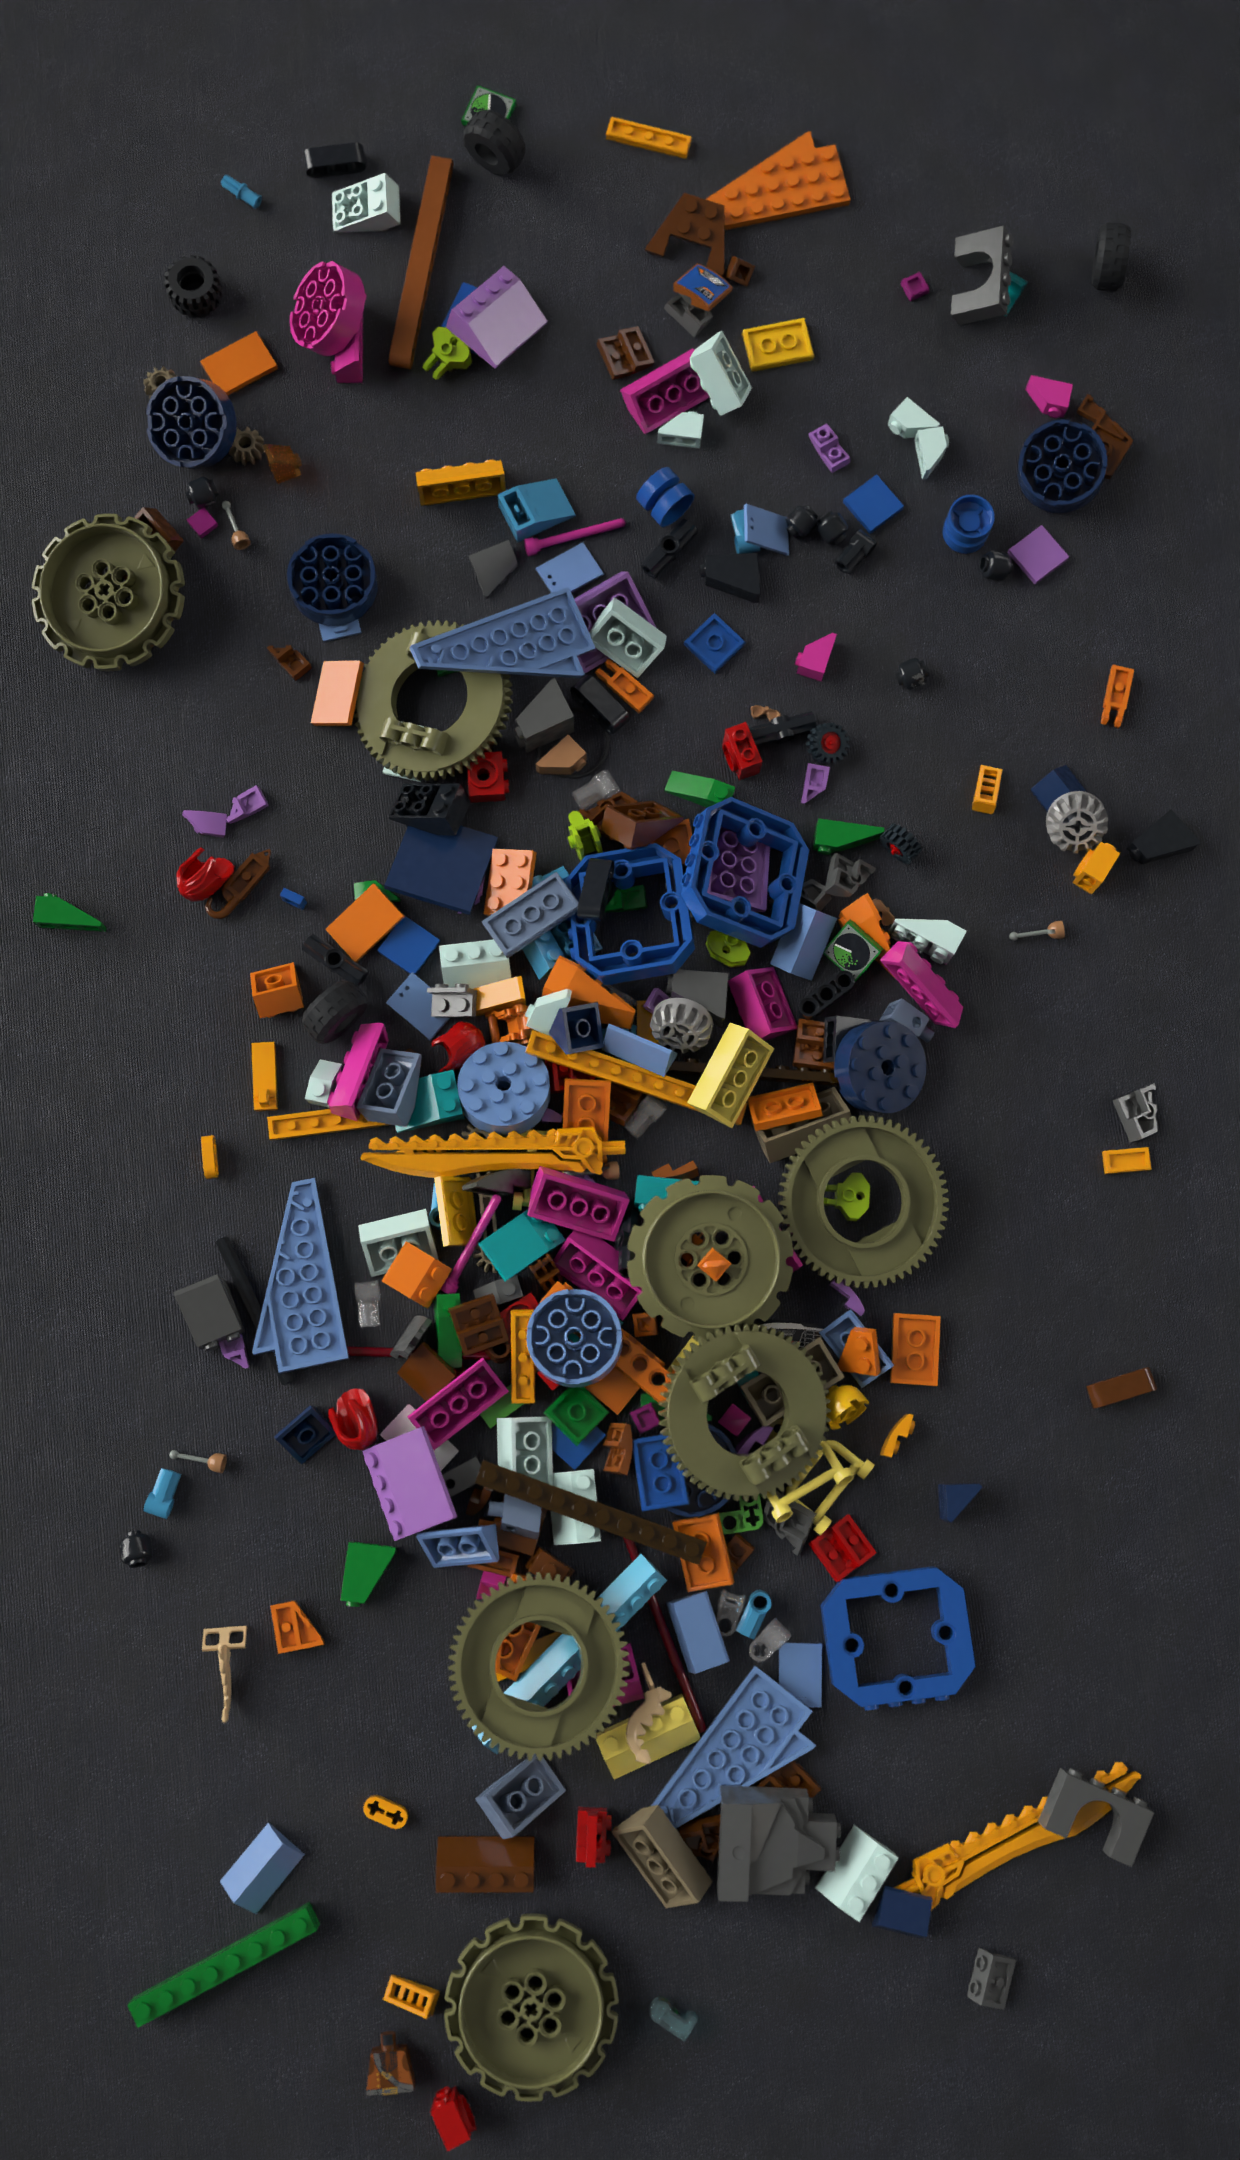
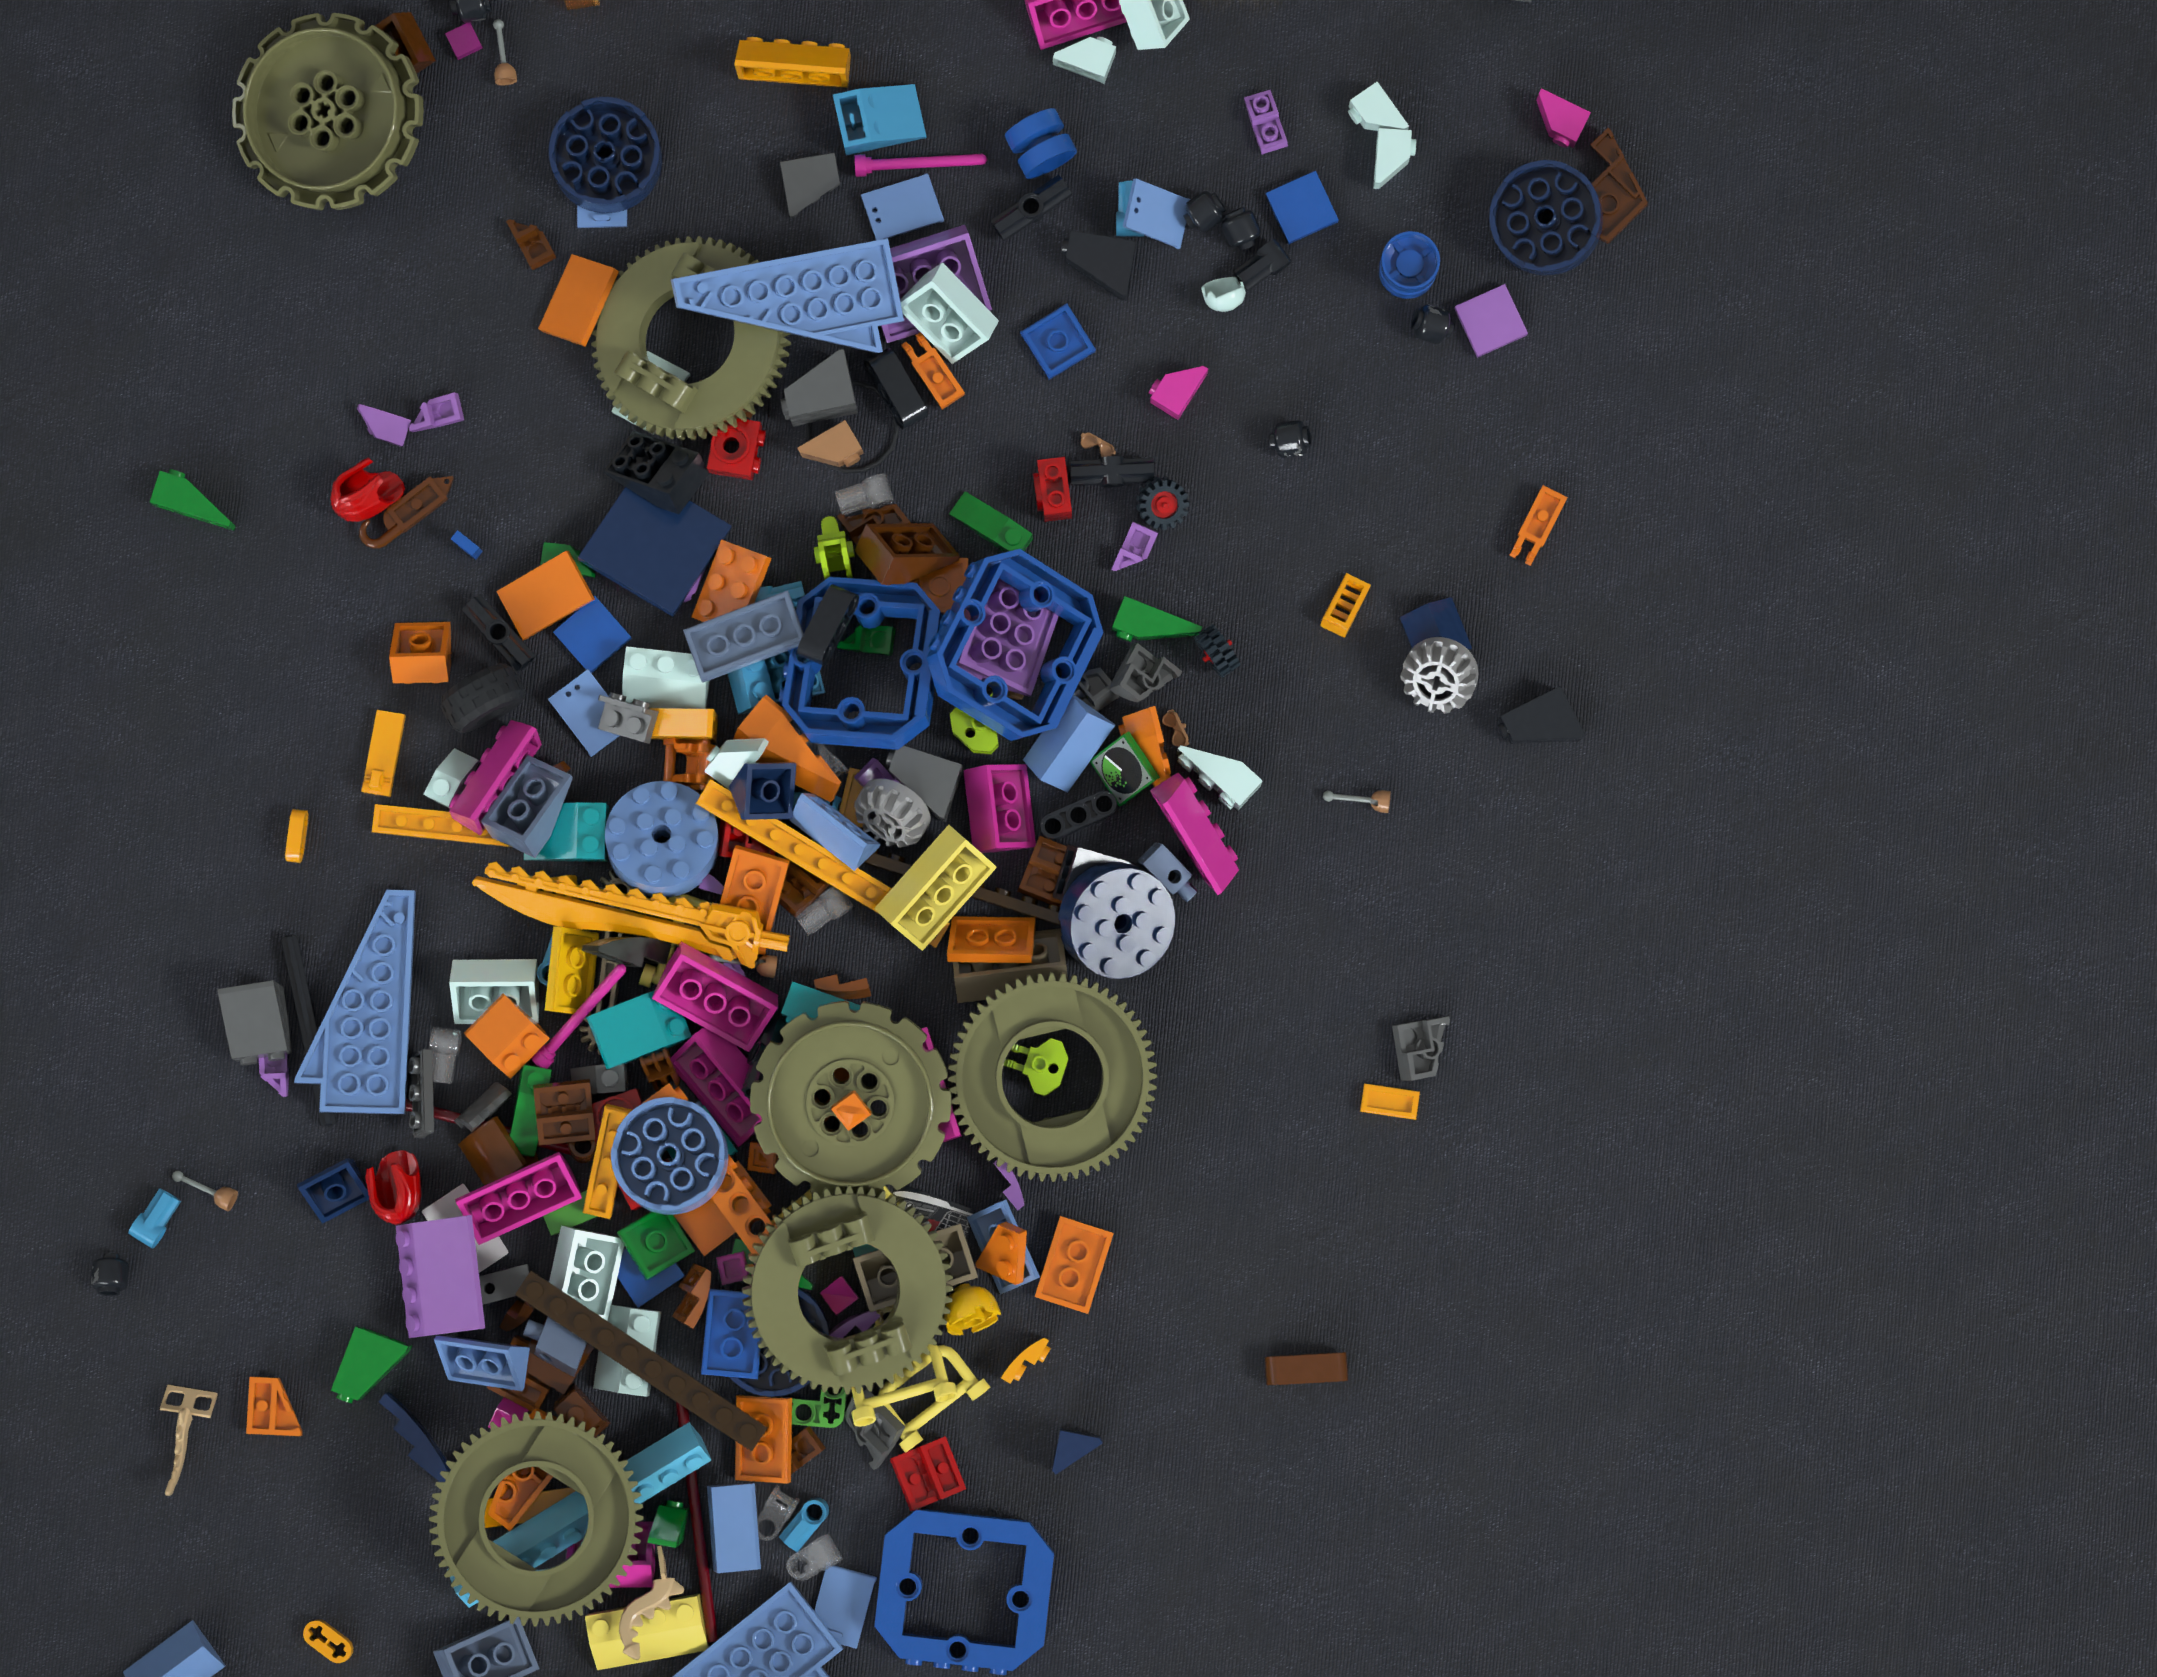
camera: 20 degrees right, 5 degrees up
red hair [431,1021,486,1073] -> none
light orange brick [1073,842,1120,894] -> none
none -> dark blue slope [379,1392,451,1482]
none -> dark grey tile [408,1049,434,1138]
none -> green slope [647,1500,689,1548]
none -> light aqua hair [1201,277,1246,312]

